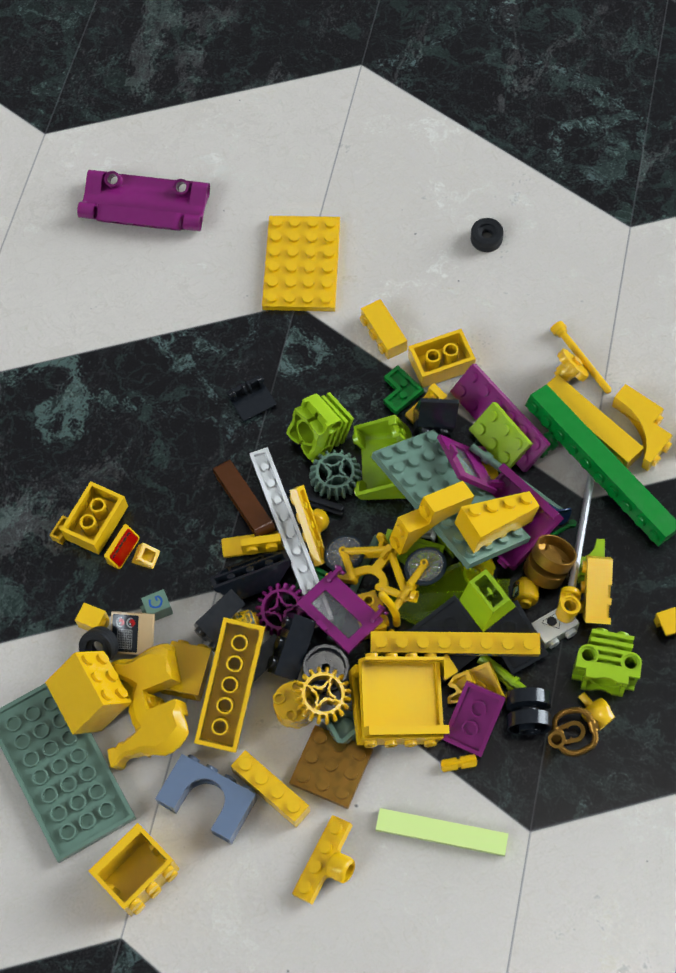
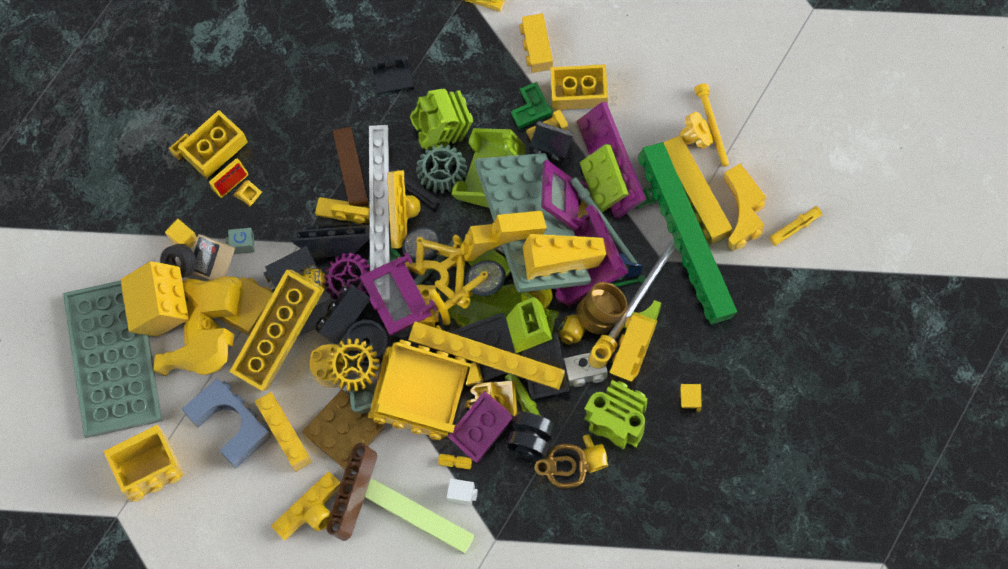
camera: 20 degrees right, 5 degrees up
none -> reddish brown beam [326,443,377,541]
none -> white brick [447,479,478,506]

